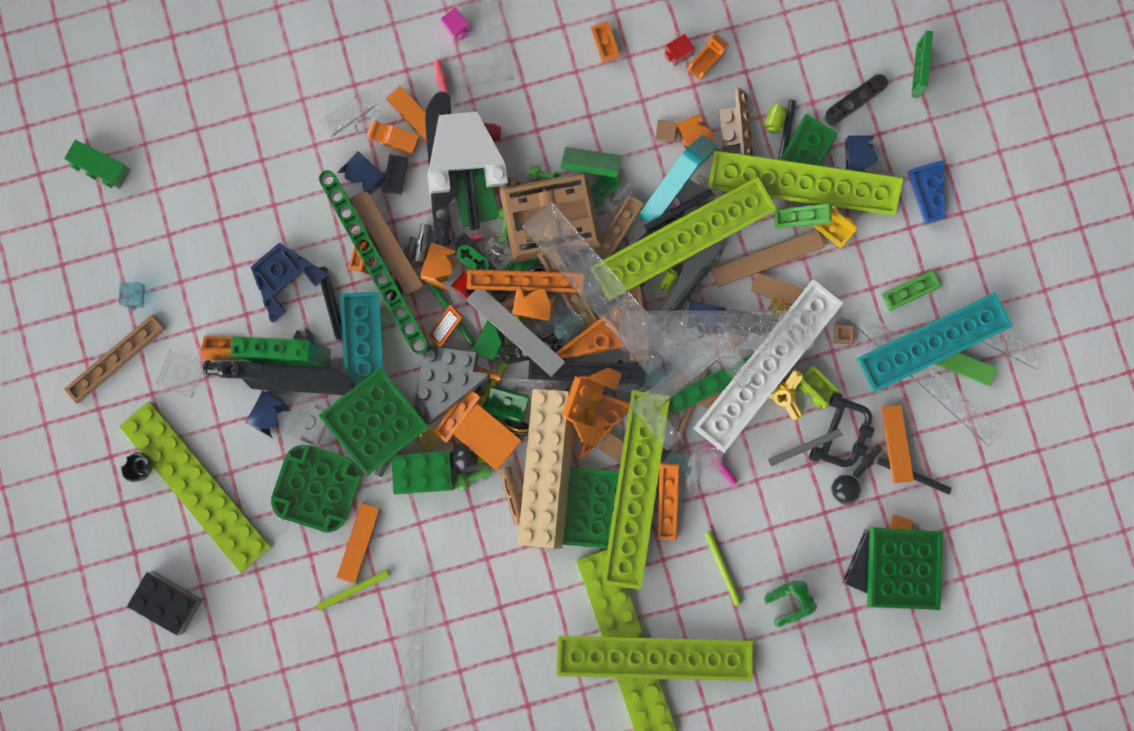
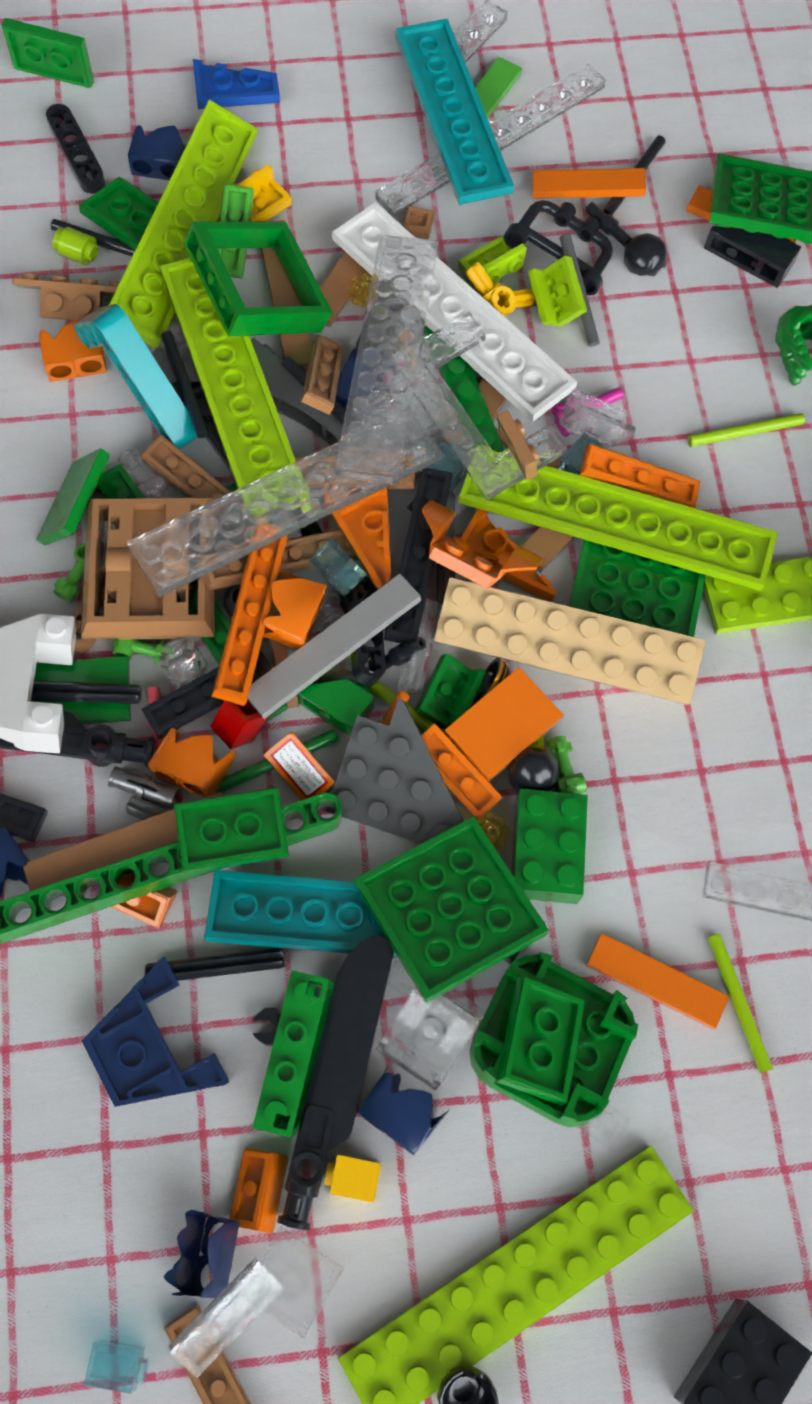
camera: 90 degrees left, 15 degrees down
green beam [457,245,490,270] -> none
medium nougat pin [499,466,521,526] -> none
medium nougat tile [655,120,677,142] -> none
lime pin [657,269,679,294] -> none
bright green tile [881,270,942,312] -> none
none -> dark blue piece [164,1209,240,1299]
none -> clear plate [168,1257,283,1378]
none -> green tile [174,787,289,874]
none -> green window [184,221,332,337]
none -> medium nougat tile [301,334,344,415]
none -> yellow brick [324,1155,381,1203]
none -> black bar [385,637,426,670]
none -> green tile [496,975,585,1106]
none -> medium nougat plate [497,410,540,481]
none -> lime bracket [528,256,587,327]

